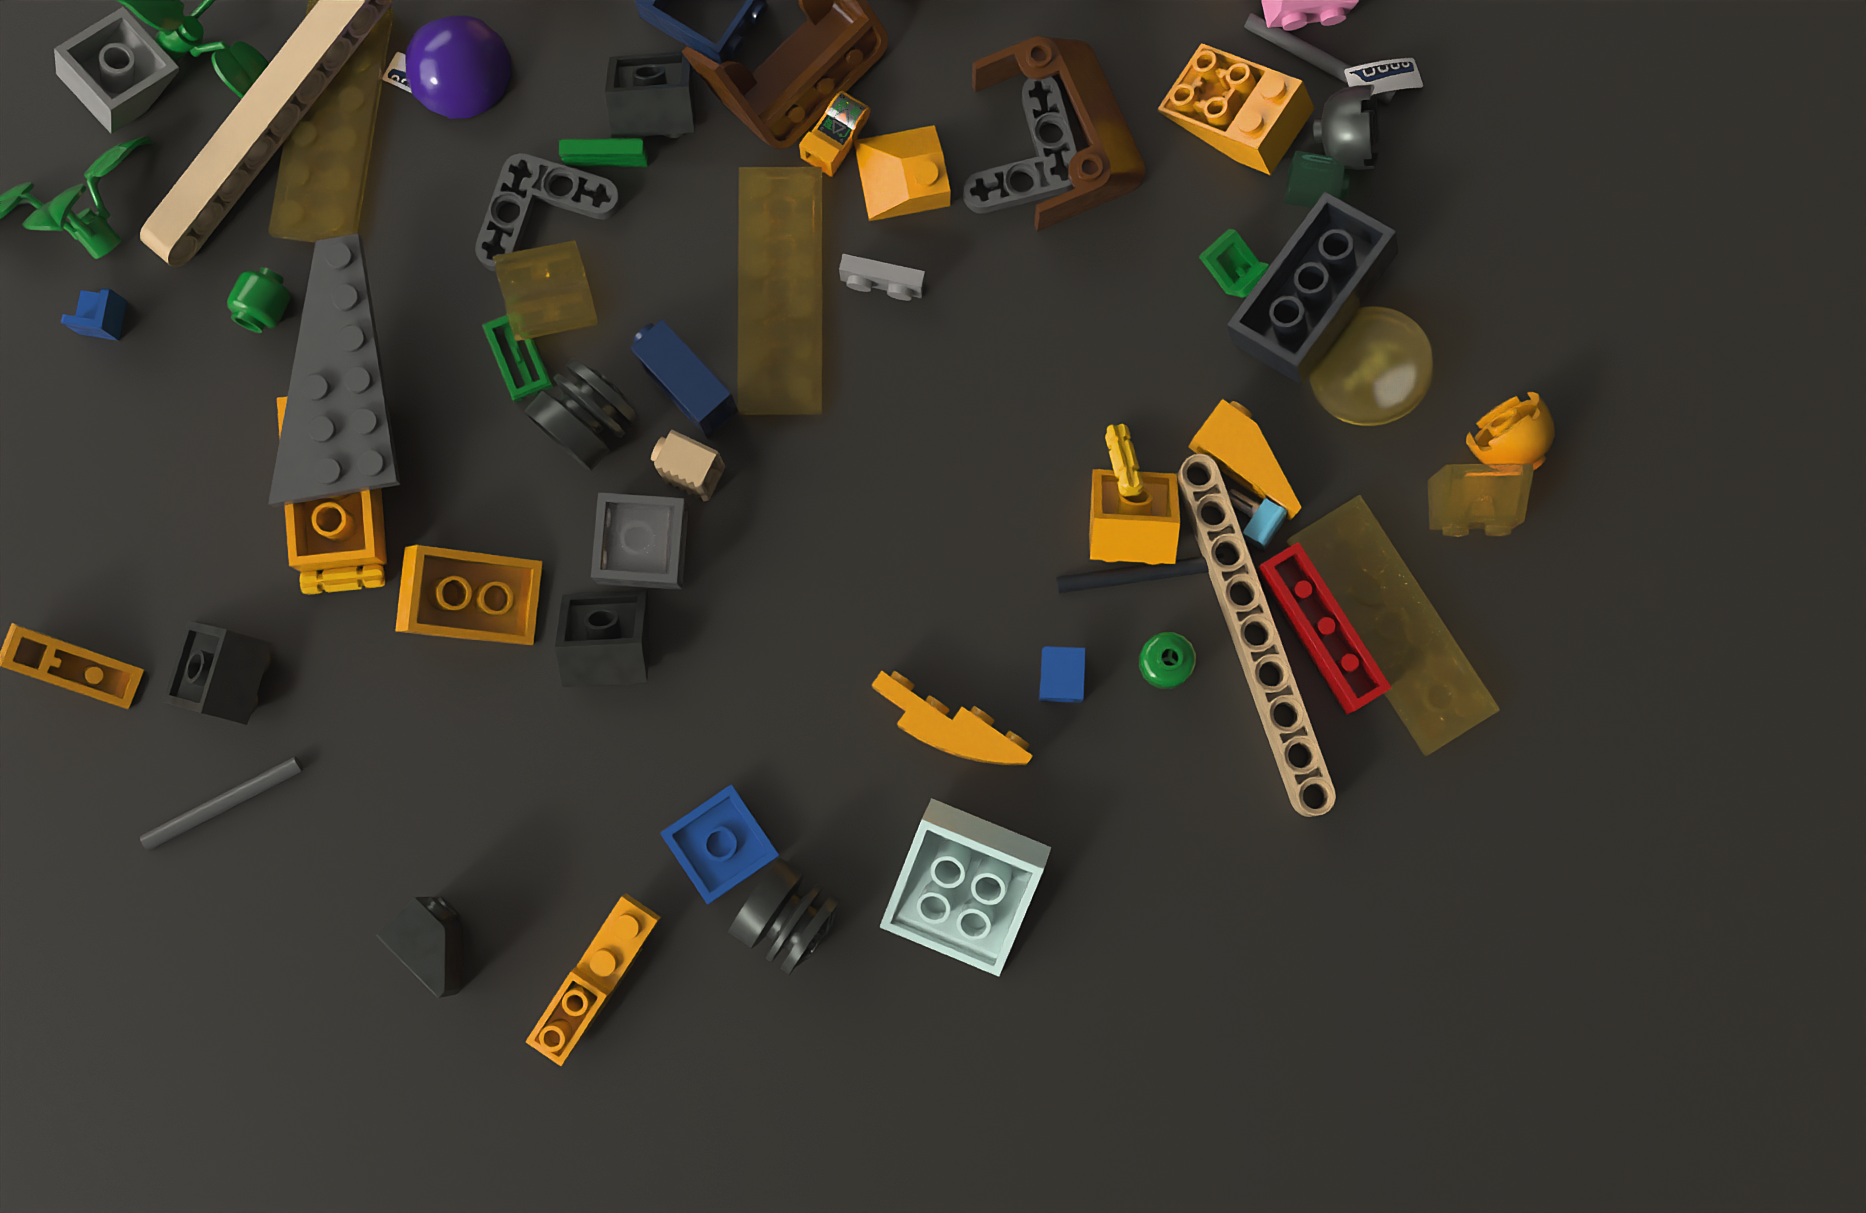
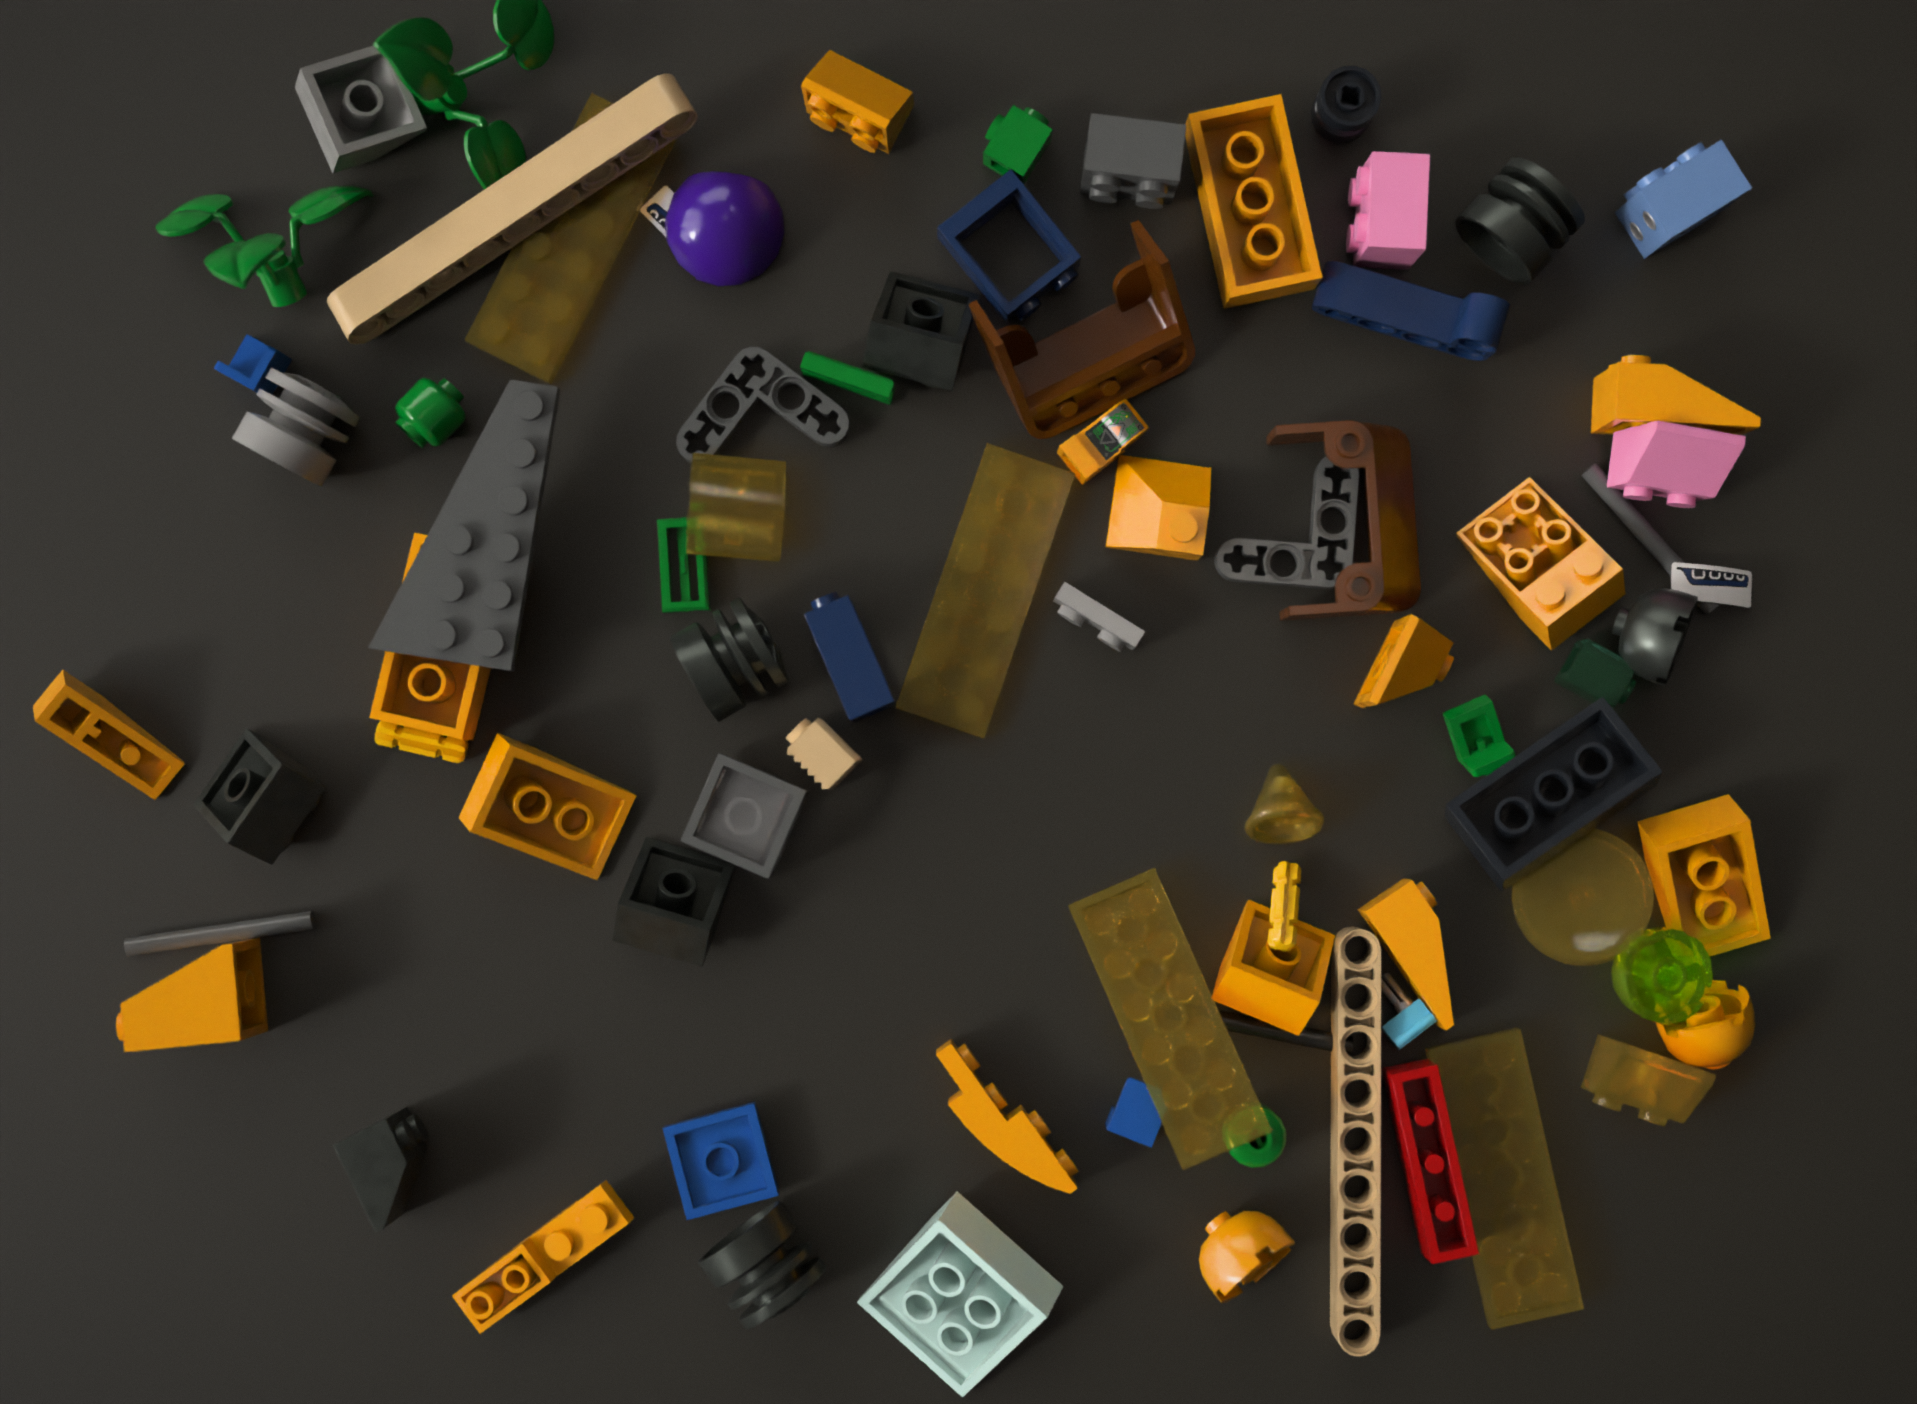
camera: 20 degrees right, 5 degrees up
none -> light orange slope [116,938,268,1052]
none -> light grey wheel [232,368,361,487]
none -> clear yellow plate [1068,868,1272,1171]
none -> light orange cylinder [1199,1211,1295,1303]
none -> clear yellow hat [1245,764,1324,845]
none -> light orange slope [1354,614,1454,708]
none -> clear neon green cylinder [1611,927,1713,1025]
none -> light orange slope [1637,794,1771,965]

